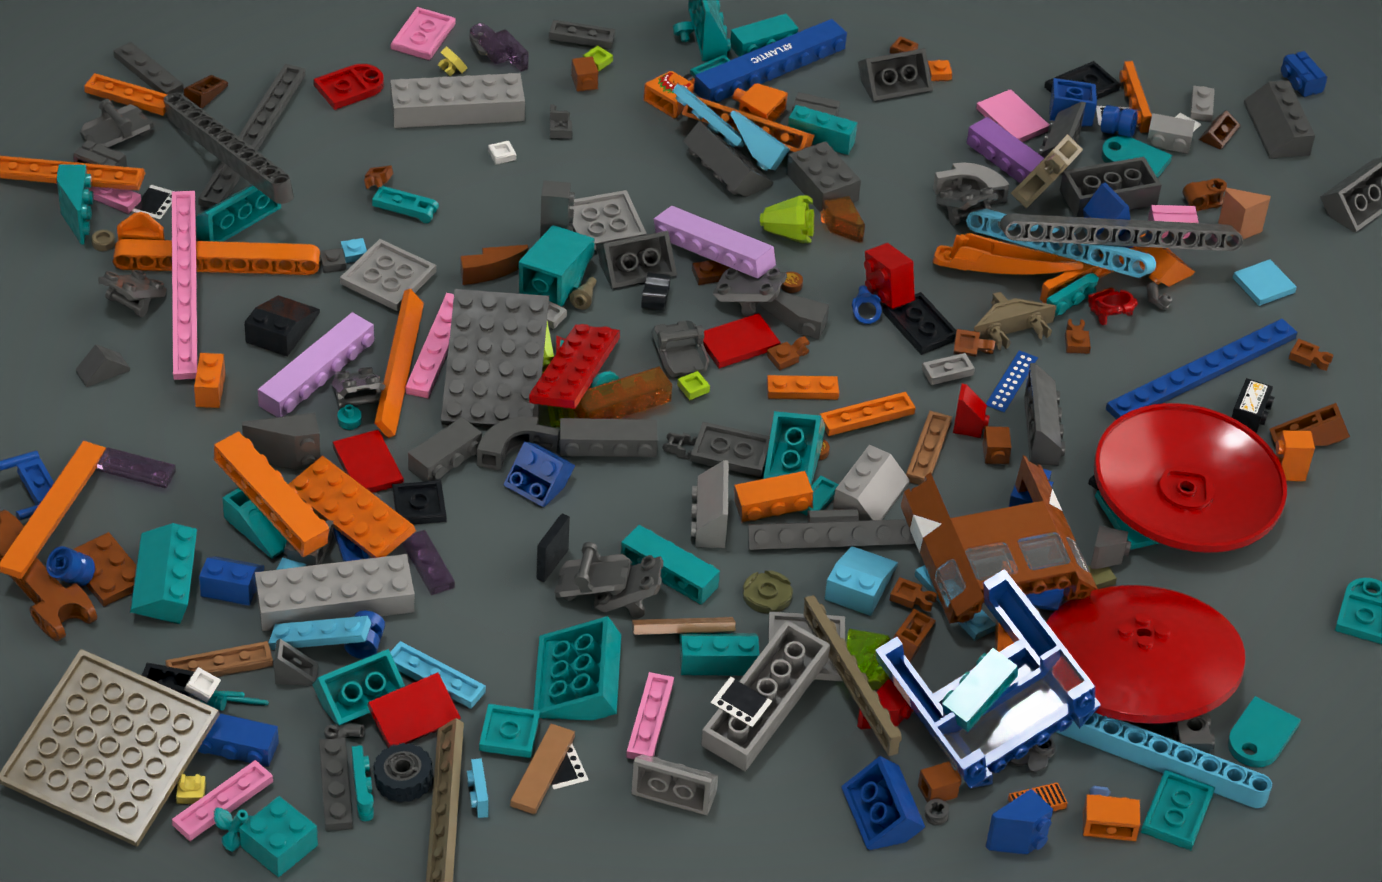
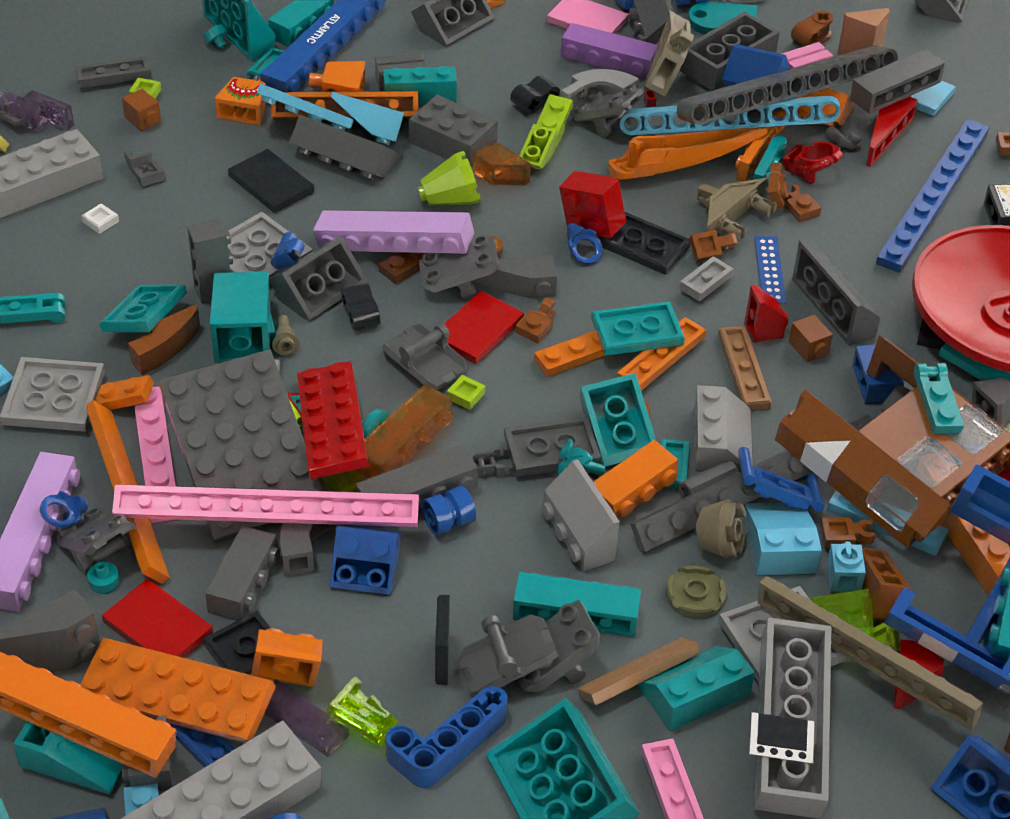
camera: 25 degrees left, 0 degrees up
none -> blue piece [39,491,88,528]
none -> orange plate [95,375,154,410]
none -> teal tile [99,284,187,332]
none -> bright pink plate [112,485,419,527]
none -> black tile [228,149,314,213]
none -> orange slope [251,628,323,687]
none -> blue piece [270,232,305,270]
none -> clear neon green wing [326,676,398,746]
none -> blue beam [386,686,508,788]
none -> blue wheel [422,485,476,536]
none -> black axle [510,75,560,115]
none -> lime slope [517,94,573,170]
none -> teal plant [557,439,605,476]
none -> teal tile [591,301,685,356]
none -> red piece [643,90,657,108]
none -> dark tan cone [696,499,747,559]
none -> blue plate [738,447,825,512]
none -> dark orange plate [768,163,788,209]
none -> medium azure brick [827,541,866,592]
none -> dark grey brick [850,49,945,114]
none -> red slope [866,96,918,167]
none -> teal plate [914,363,964,434]

